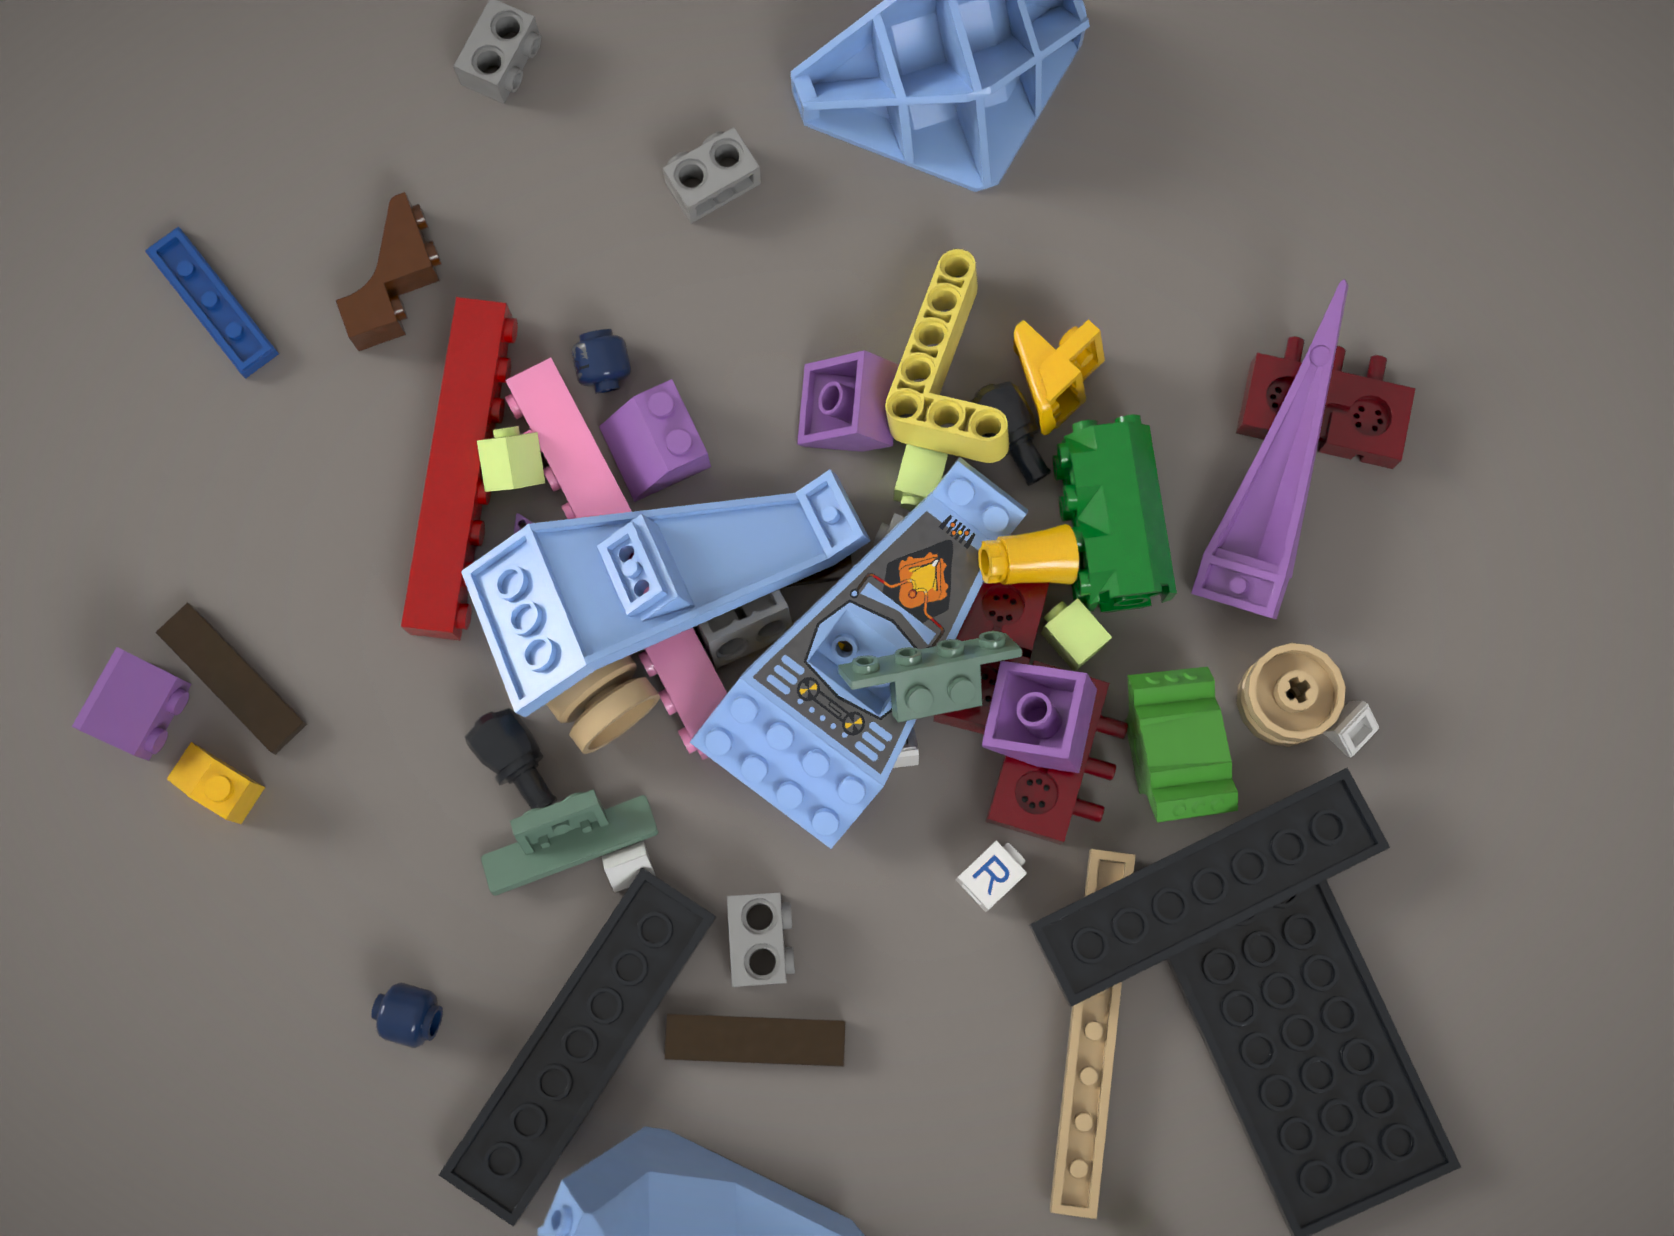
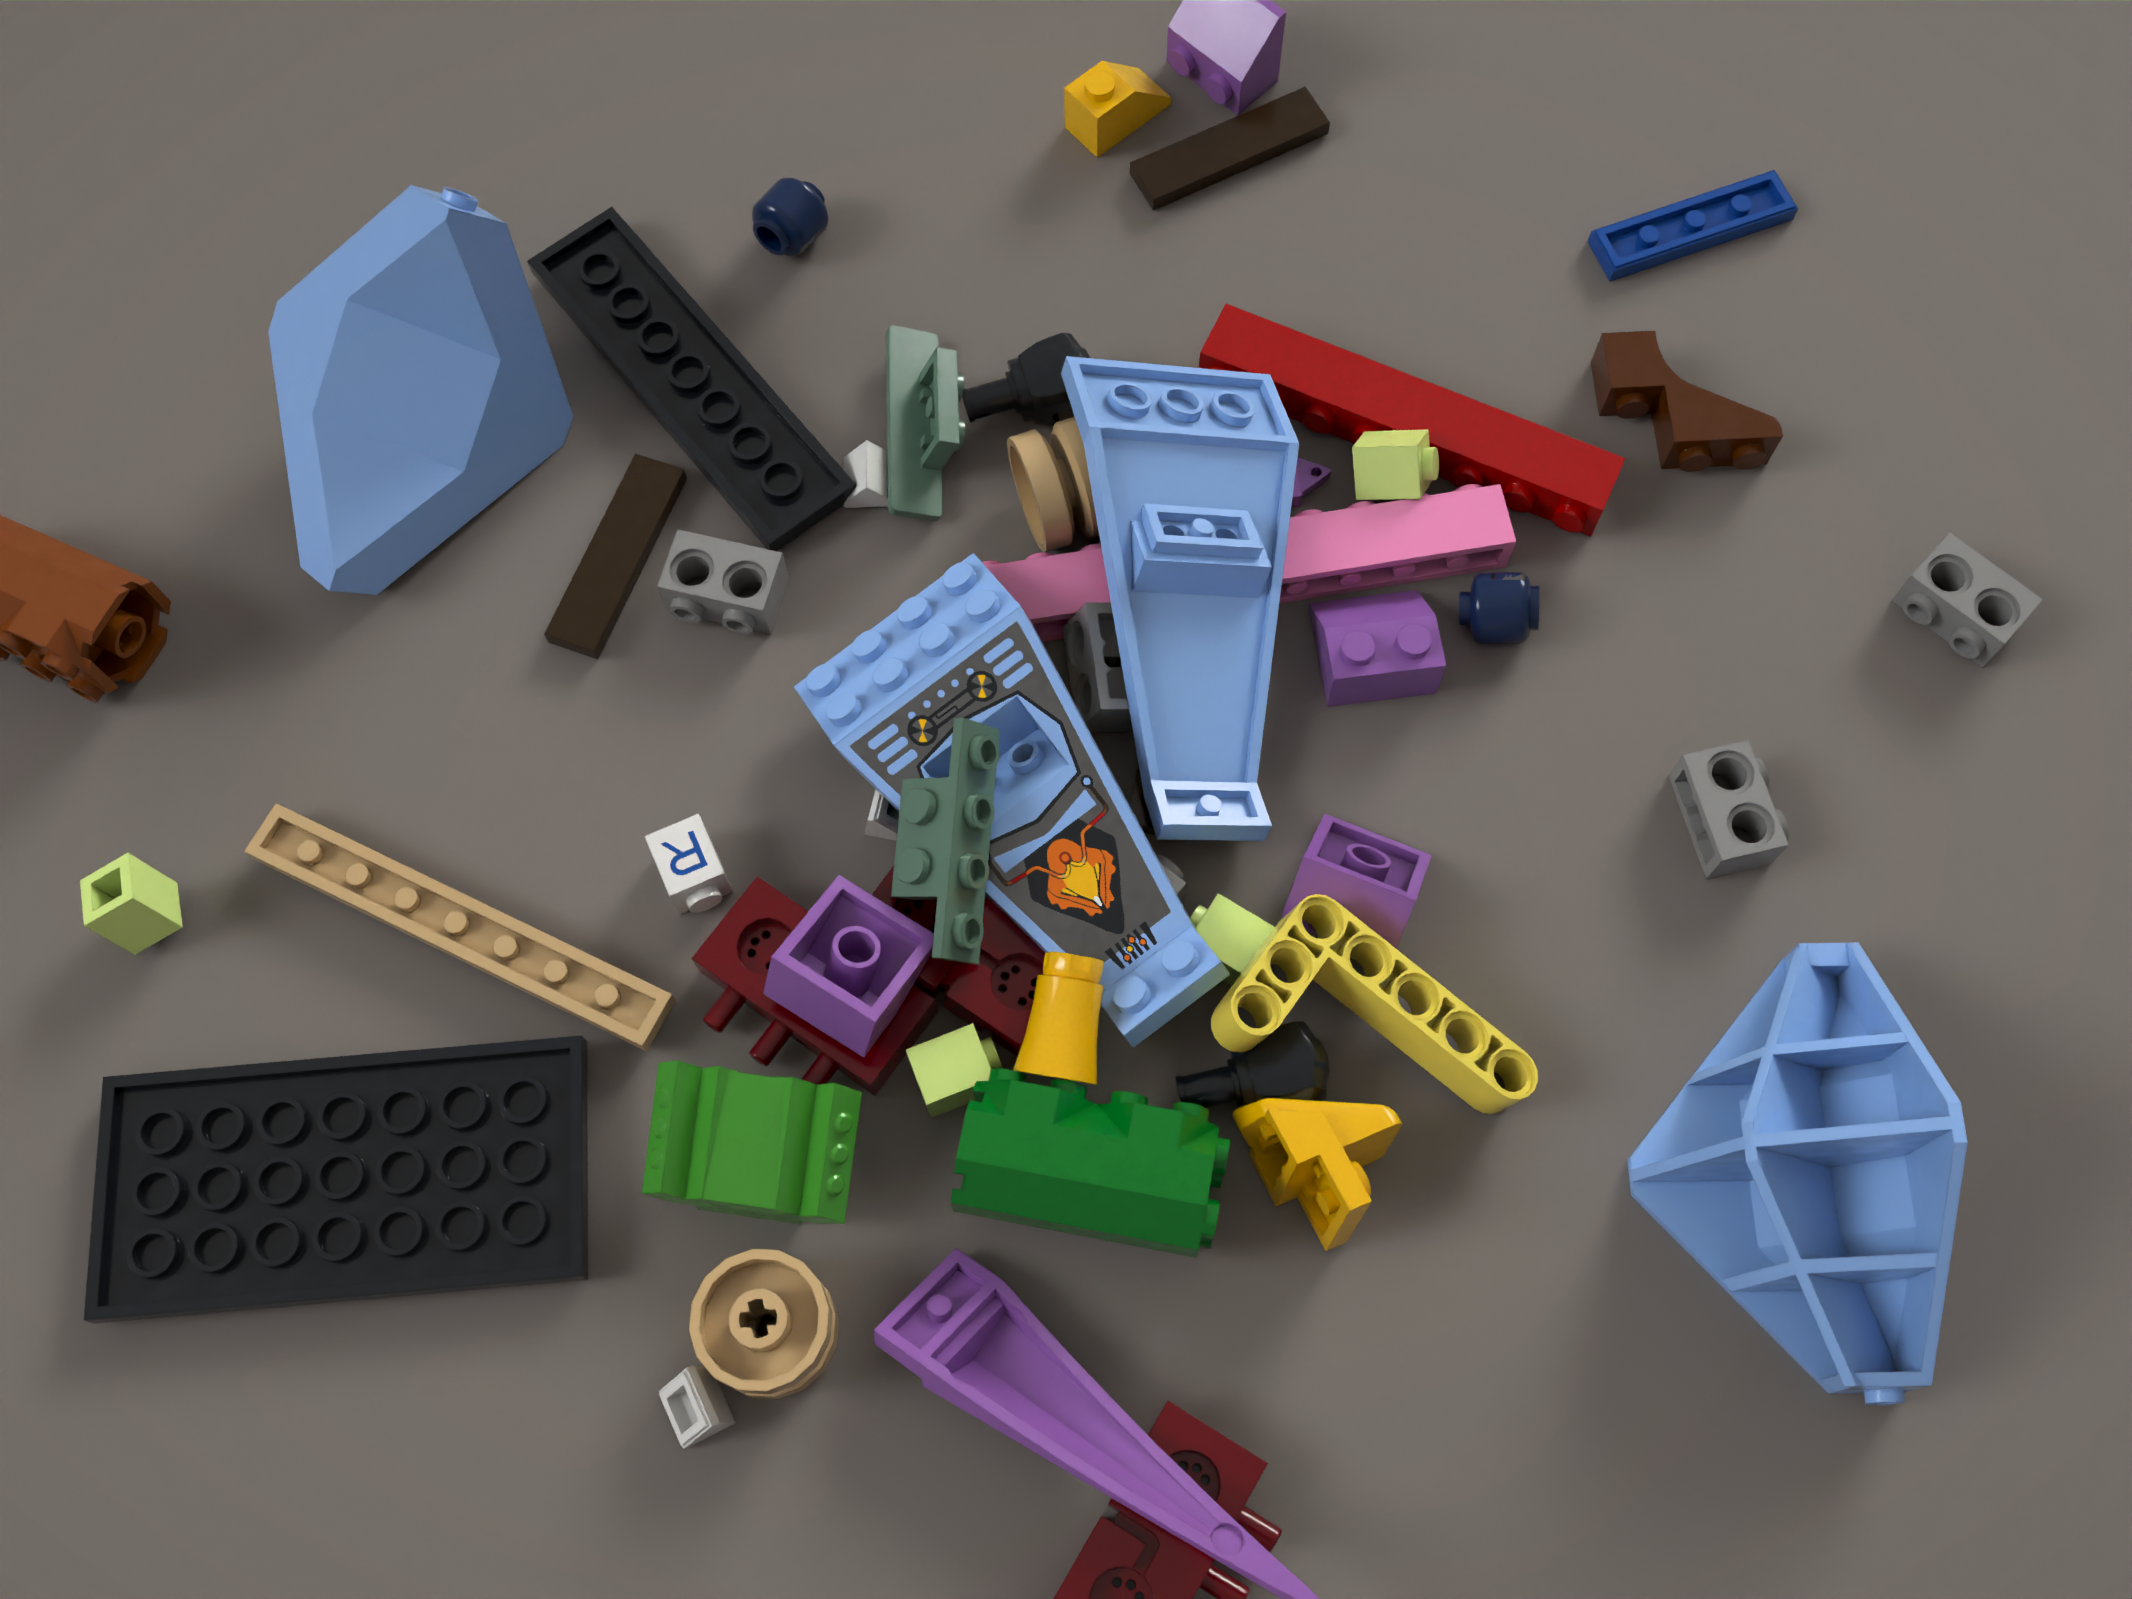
camera: 110 degrees right, 10 degrees down
black plate [1029,767,1390,1007] -> none

